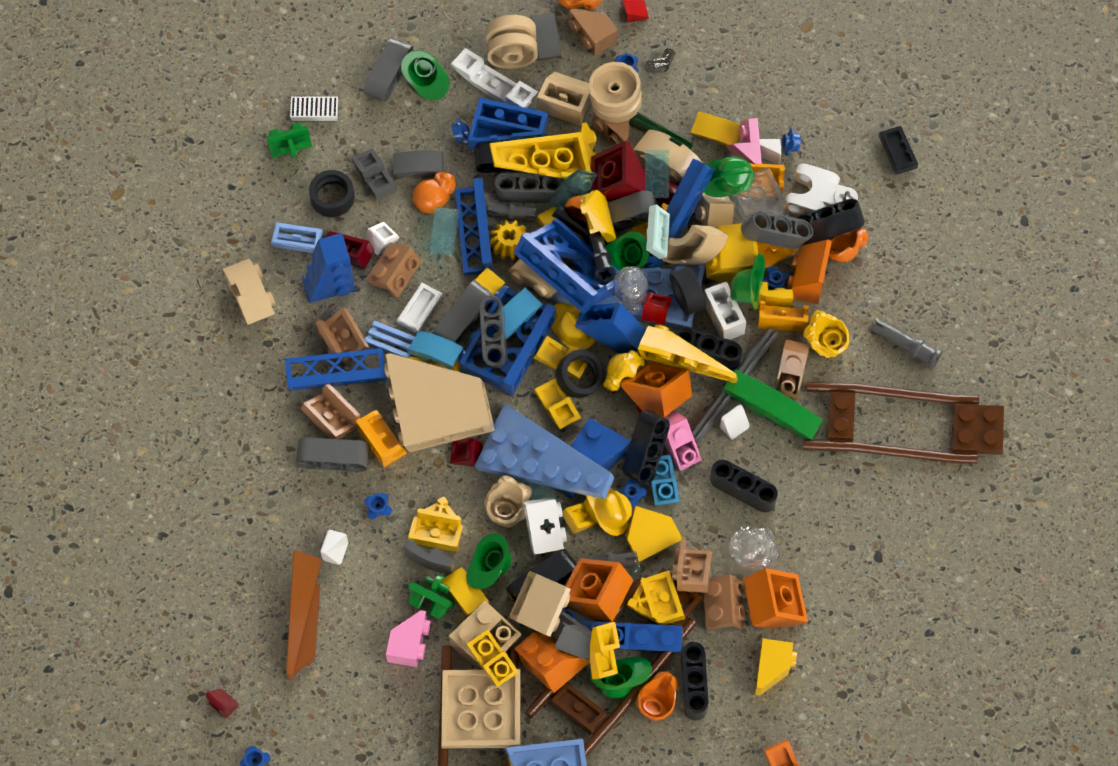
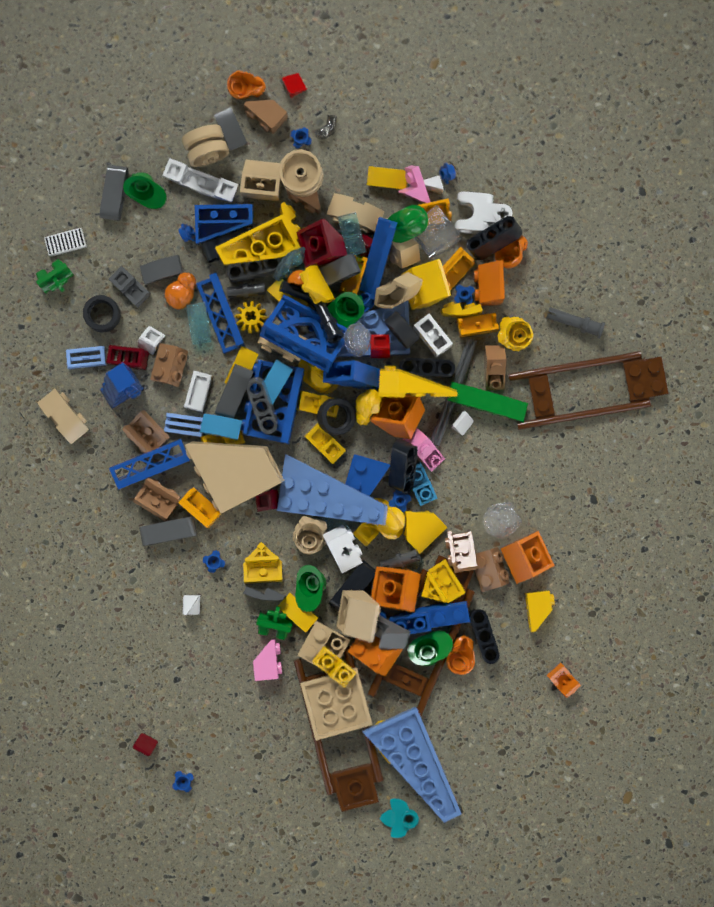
camera: 15 degrees left, 20 degrees up
dark orange wedge [286,551,322,680] -> none
yellow slope [590,622,620,679] -> none
dark green axle [630,112,693,150] -> none
light aqua plate [646,205,670,259] -> none
black beam [710,459,778,512] -> none
green piece [730,253,765,310] -> none
dark grey beam [741,211,813,249] -> none
black plate [879,126,919,175] -> none

